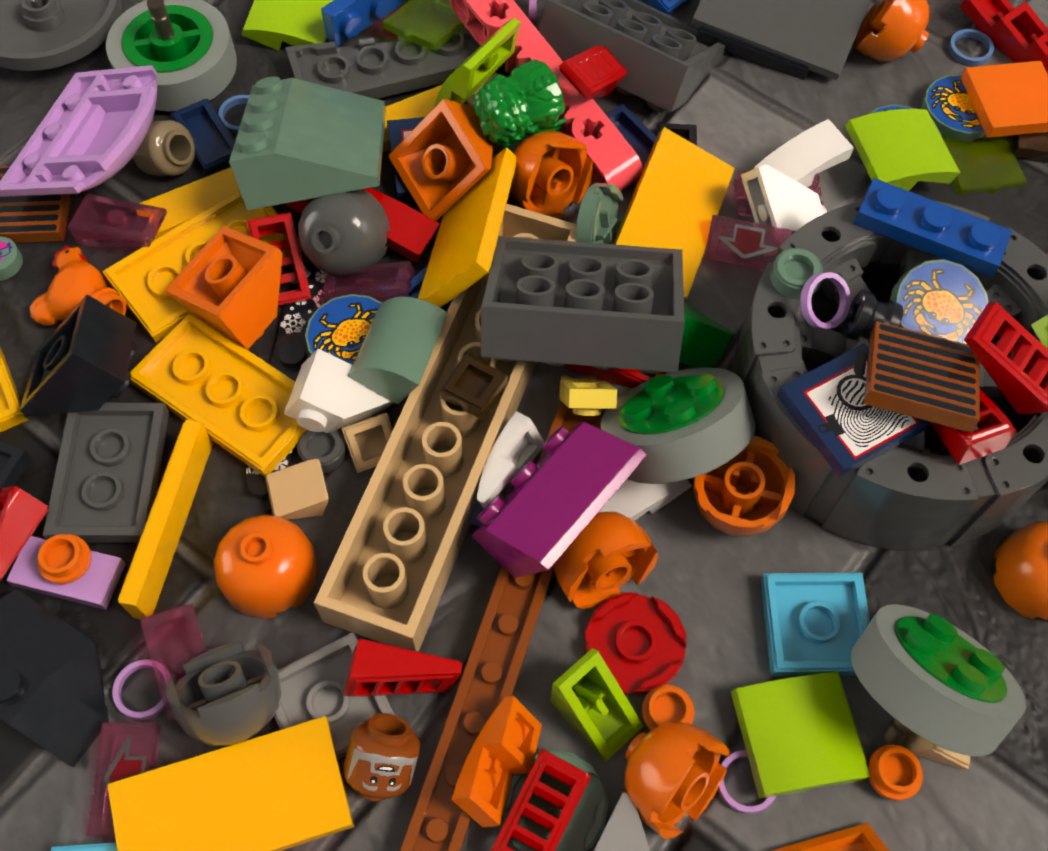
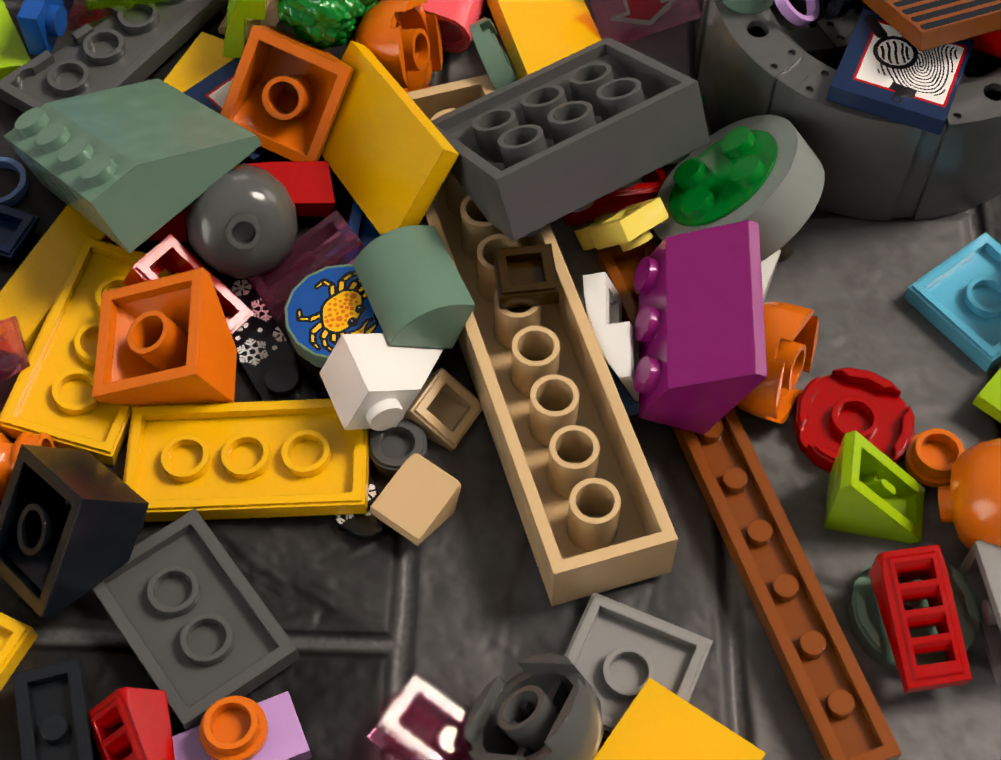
camera: 35 degrees left, 5 degrees down
yellow tile [118,419,213,621] -> none
orange cylinder [213,514,318,619] -> none
red slope [342,639,463,696] -> none
dark orange head [343,713,420,801] -> none
orange slope [451,696,542,828] -> none
orange cylinder [693,436,795,537] -> none

